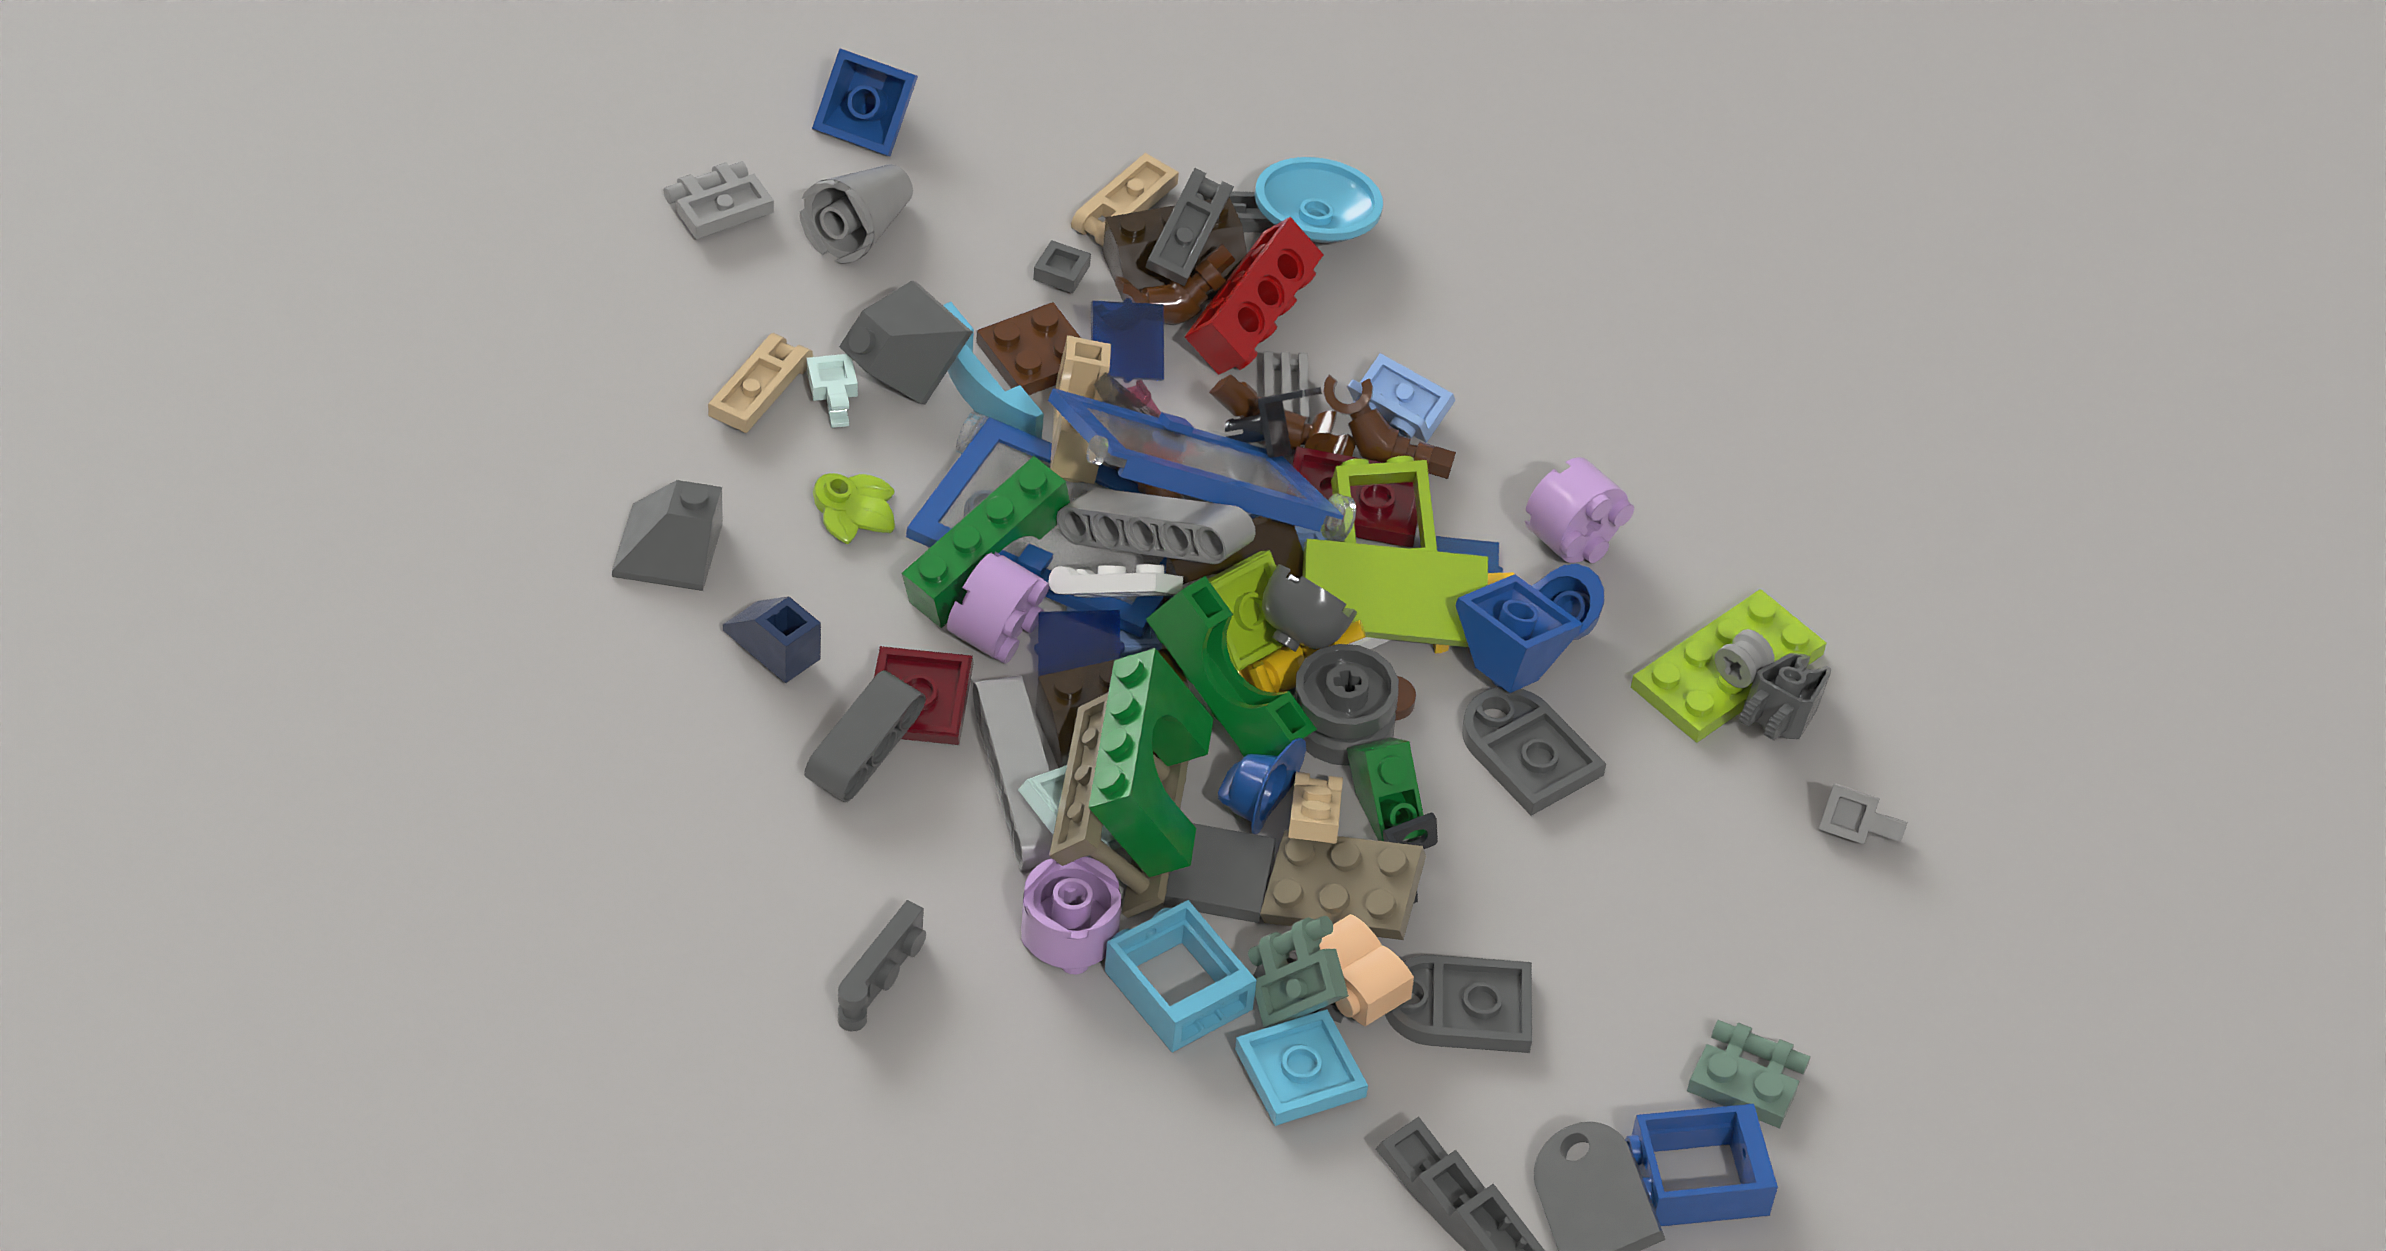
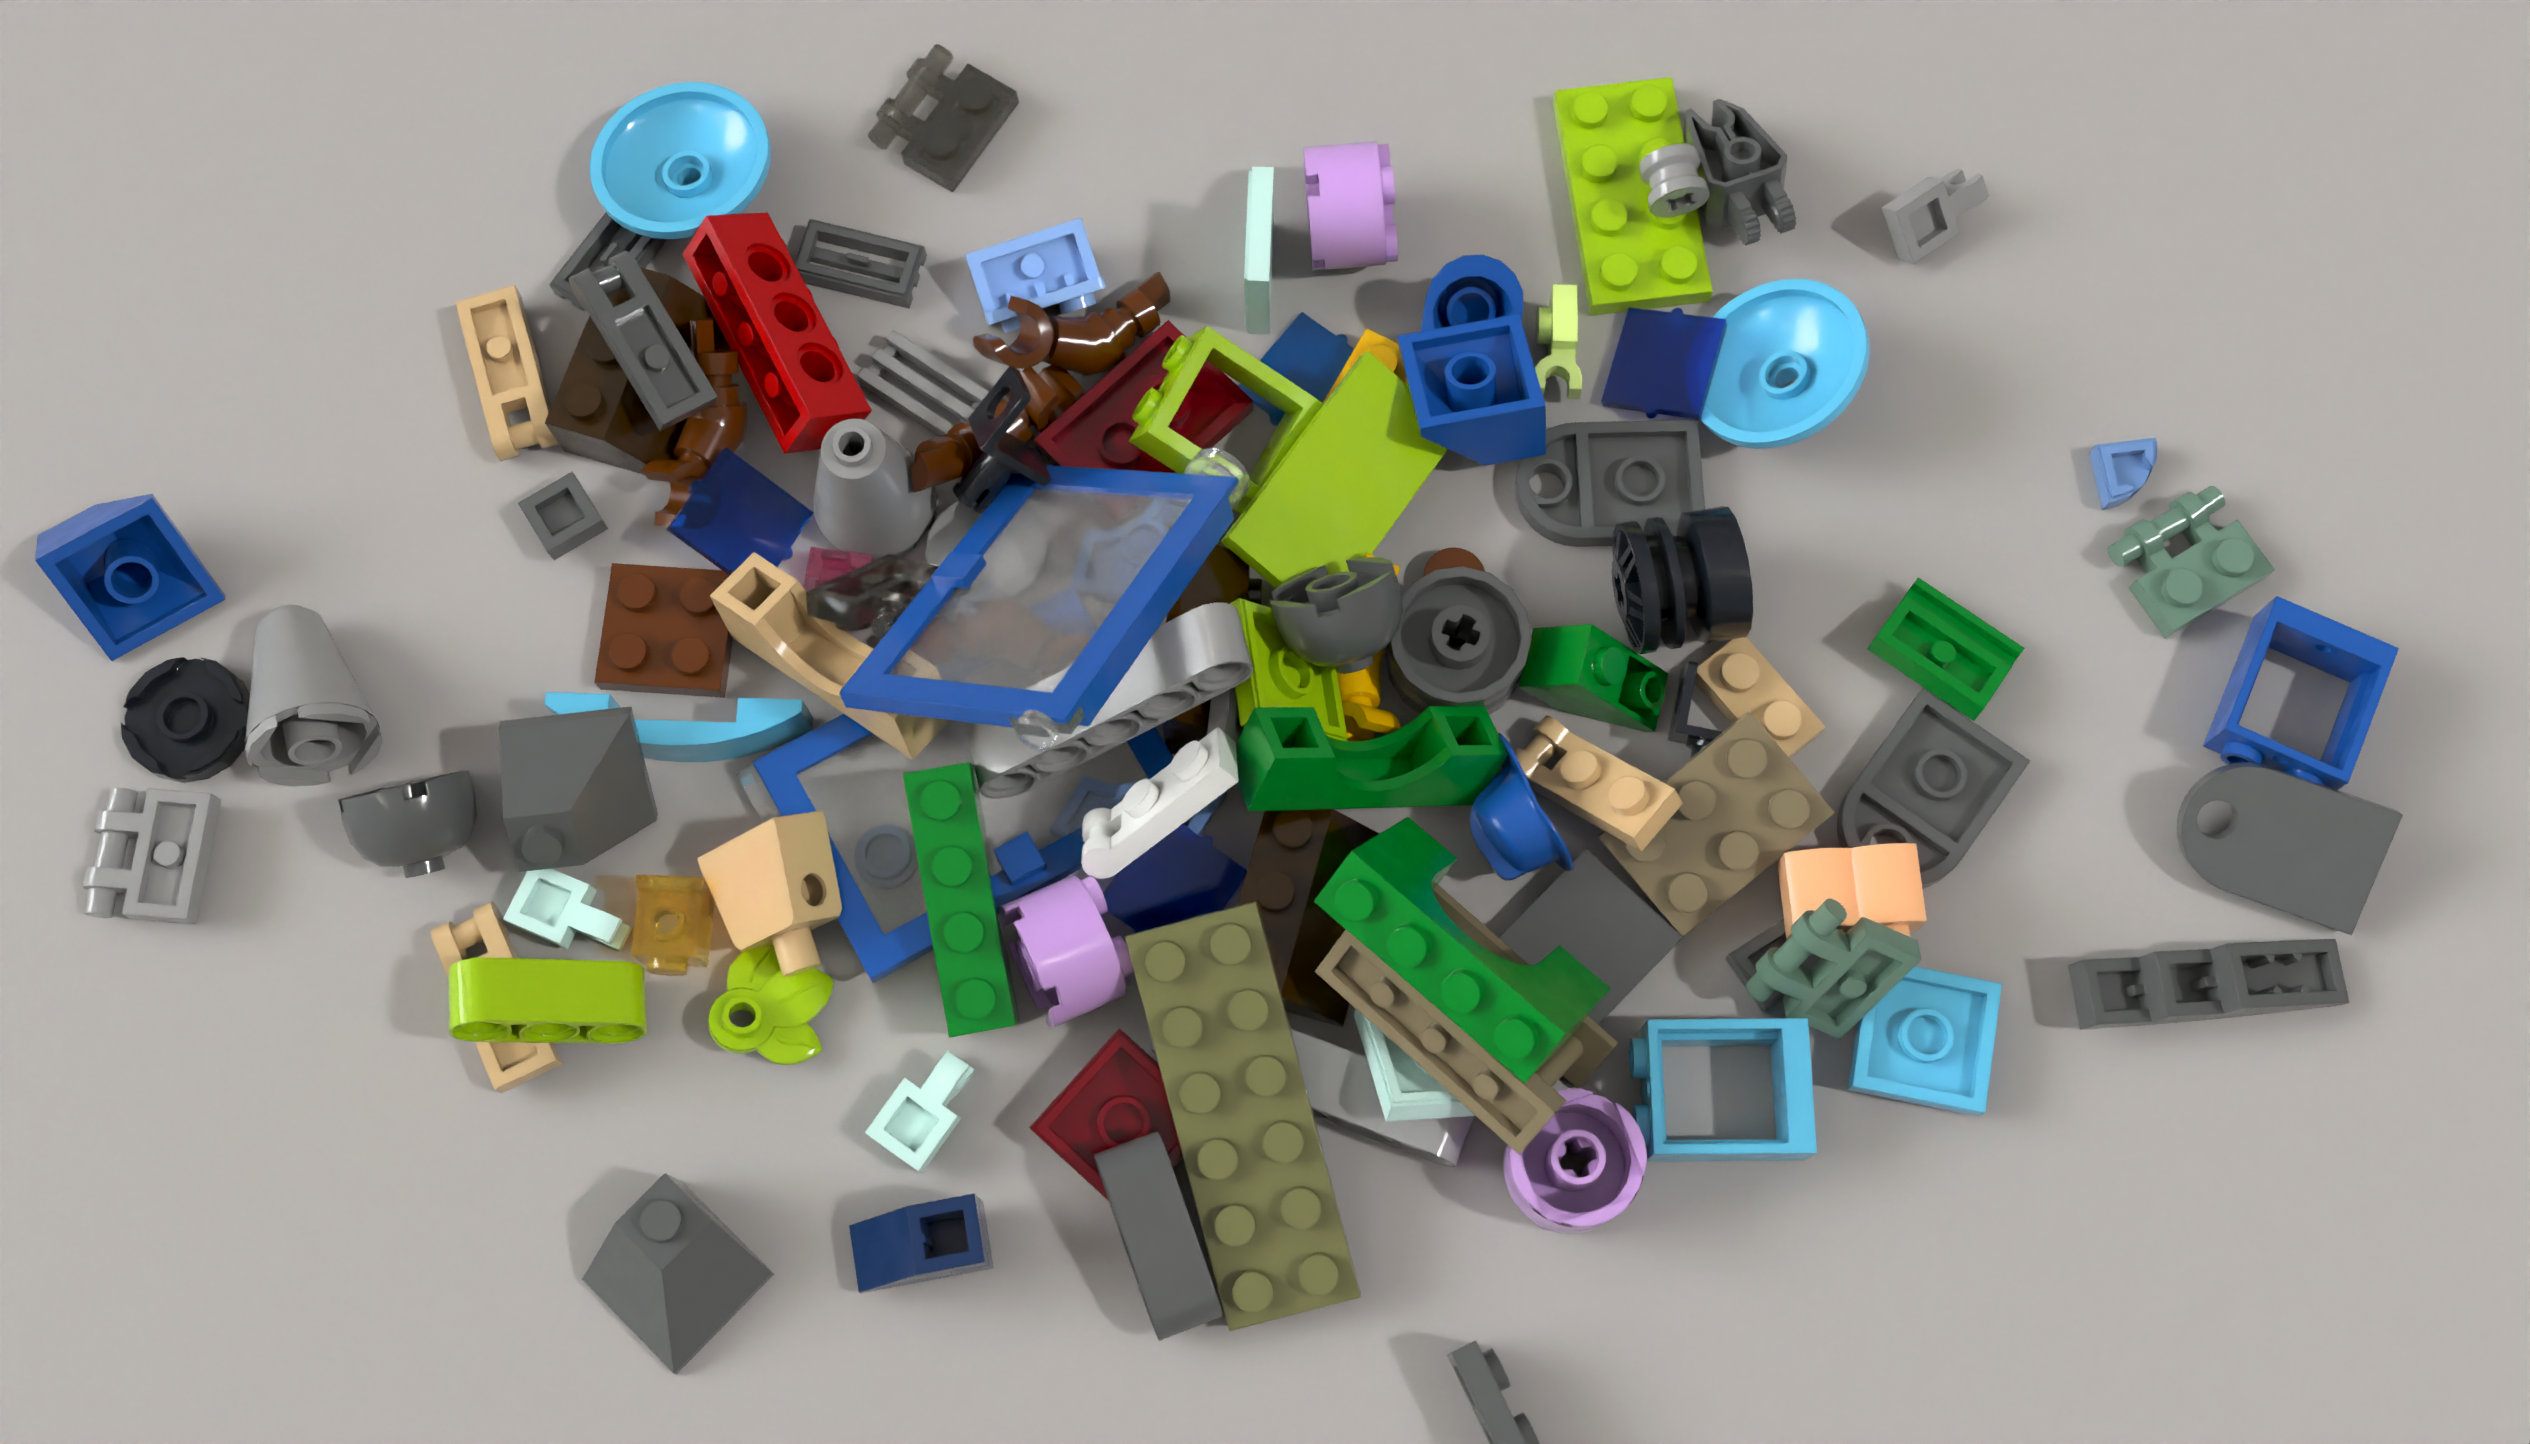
camera: 50 degrees left, 25 degrees up
none -> black tile [121,657,250,783]
none -> dark grey cylinder [338,770,477,878]
none -> lime beam [449,957,647,1044]
none -> clear yellow brick [631,874,715,976]
none -> tan torso [697,810,842,977]
none -> dark grey tile [794,219,927,309]
none -> light grey cone [813,419,938,562]
none -> light aqua plate [865,1051,975,1173]
none -> clear smoke plate [868,44,1019,193]
none -> olive plate [1125,901,1361,1331]
none -> light aqua tile [1244,167,1274,334]
none -> yellowish green plate [1535,284,1582,399]
none -> clear blue piece [1601,307,1727,420]
none -> black wheel [1611,506,1753,654]
none -> medium azure dish [1686,279,1870,449]
none -> tan plate [1695,637,1826,758]
none -> green plate [1867,577,2024,721]
none -> medium blue tile [2089,438,2157,510]

